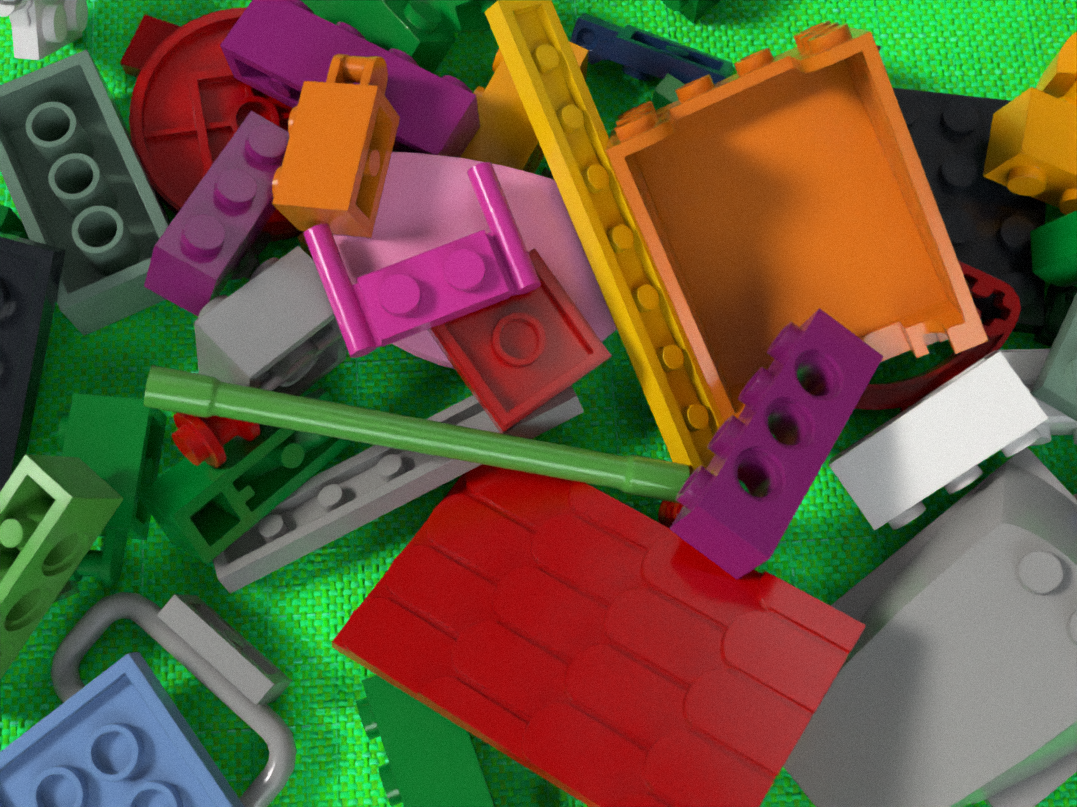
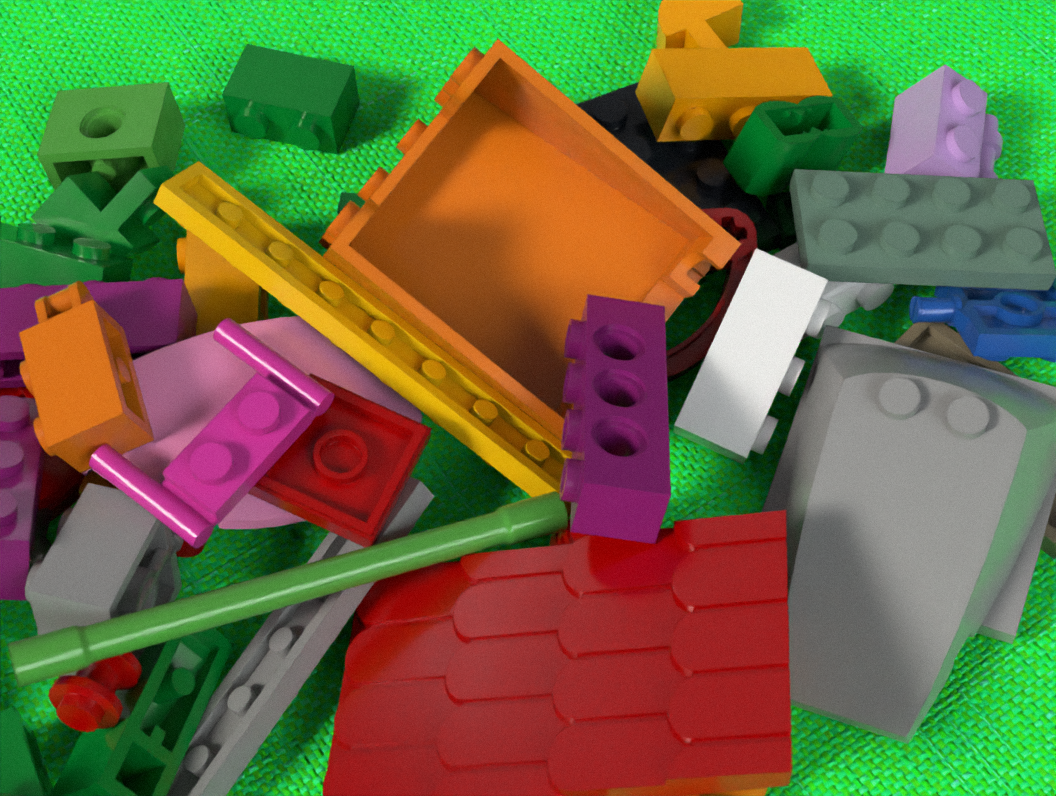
camera: 25 degrees left, 15 degrees down
dark blue hinge [570,13,735,84] -> none

